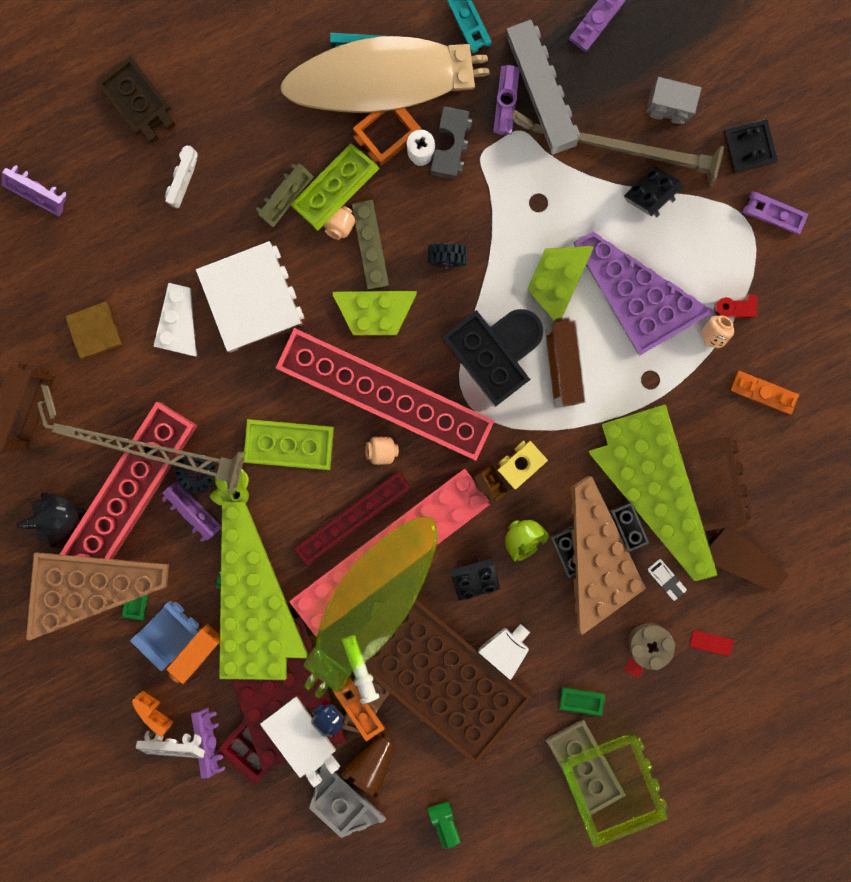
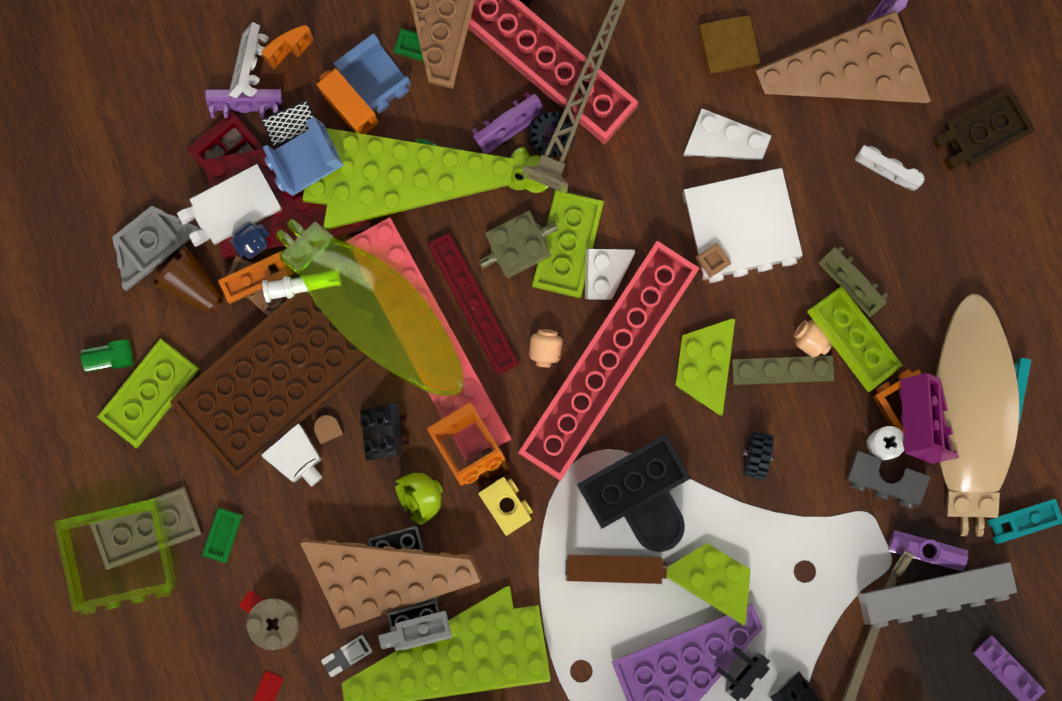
camera: 100 degrees right, 5 degrees down
none -> lime tile [97,338,200,449]
none -> black panel [261,100,315,148]
none -> medium blue panel [263,117,344,196]
none -> medium nougat tile [314,415,344,445]
none -> light grey hinge [378,611,452,651]
none -> orange window [427,402,505,486]
none -> olive plate [478,211,559,279]
none -> white wing [585,249,635,300]
none -> medium nougat tile [696,243,732,278]
none -> black plate [716,647,770,701]
none -> medium nougat wing [755,11,931,103]
none -> magenta wedge [900,373,959,464]

